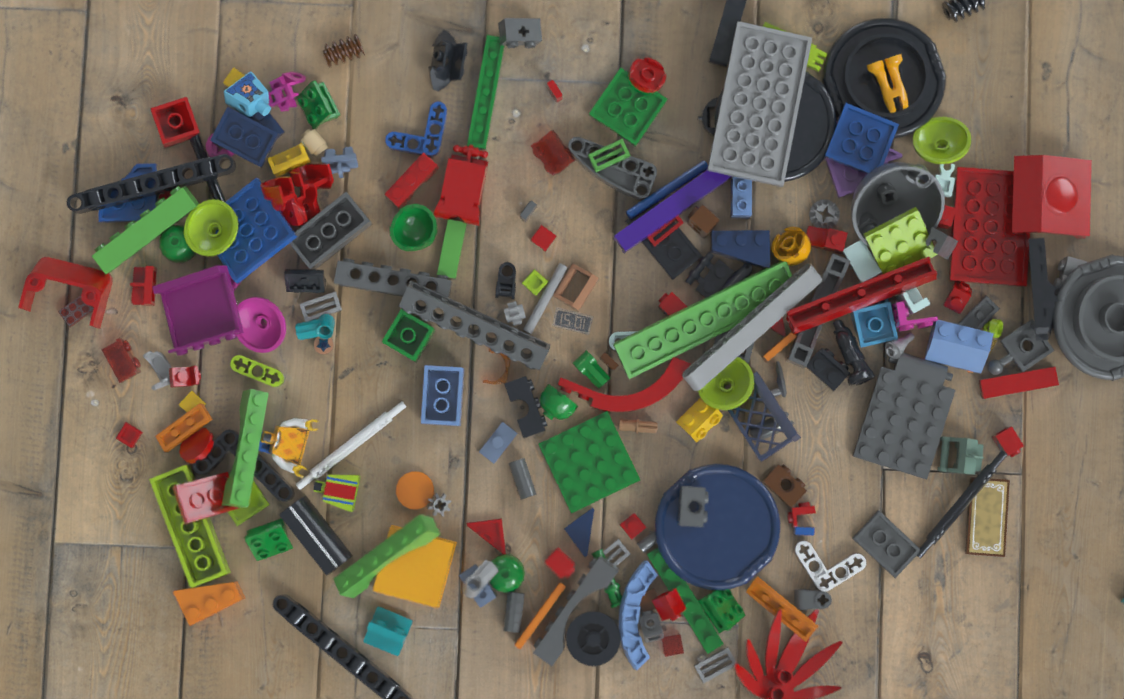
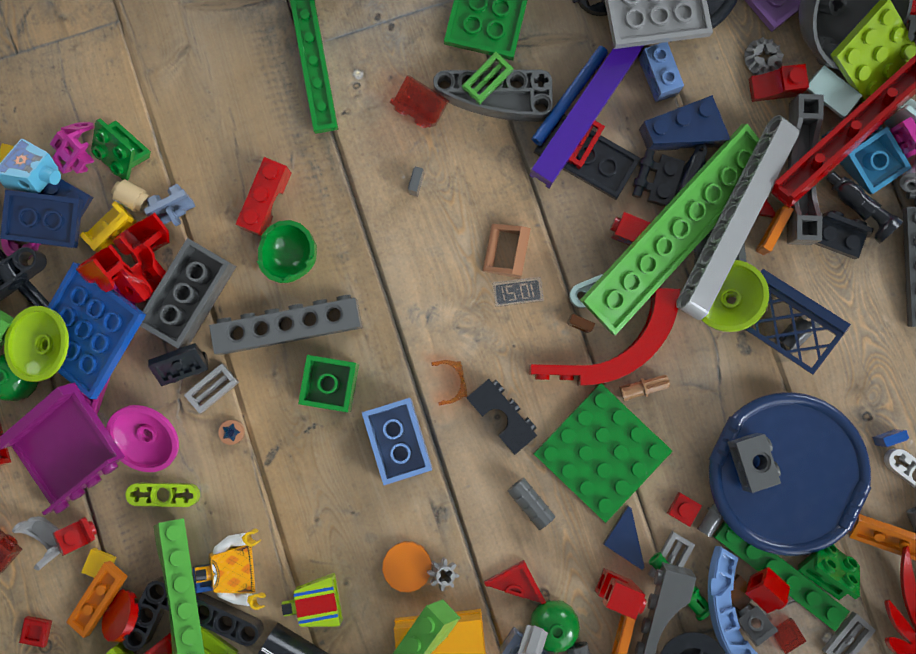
camera: 20 degrees left, 0 degrees up
teal piece [295,314,335,340] -> none
white axle [296,401,406,490] -> none
reddish brown piece [323,34,365,68] -> none
blue beam [385,102,447,157] -> none
dark grey brick [399,281,551,370] -> none
black piece [428,30,468,91] -> none
red piece [433,145,489,226] -> none
bright green tile [437,219,467,279] -> none
sand blue tile [479,422,518,464] -> none
black piece [495,262,516,300] -> none
light grey gear [504,301,526,326] -> none
lime tile [522,269,548,296] -> none
light grey piece [523,263,568,334] -> none
red tile [530,225,557,252] -> none
green cylinder [540,384,578,420] -> none
red tile [547,80,563,103] -> none
green piece [573,350,610,389] -> none
yellow bracket [676,397,723,443] -> none
reddish brown brick [687,204,719,239] -> none
reddish brown brick [761,464,807,508] -> none
flat silver bar [770,361,787,397] -> none
light orange cylinder [771,226,811,266] -> none
red bracket [787,502,816,527] -> none

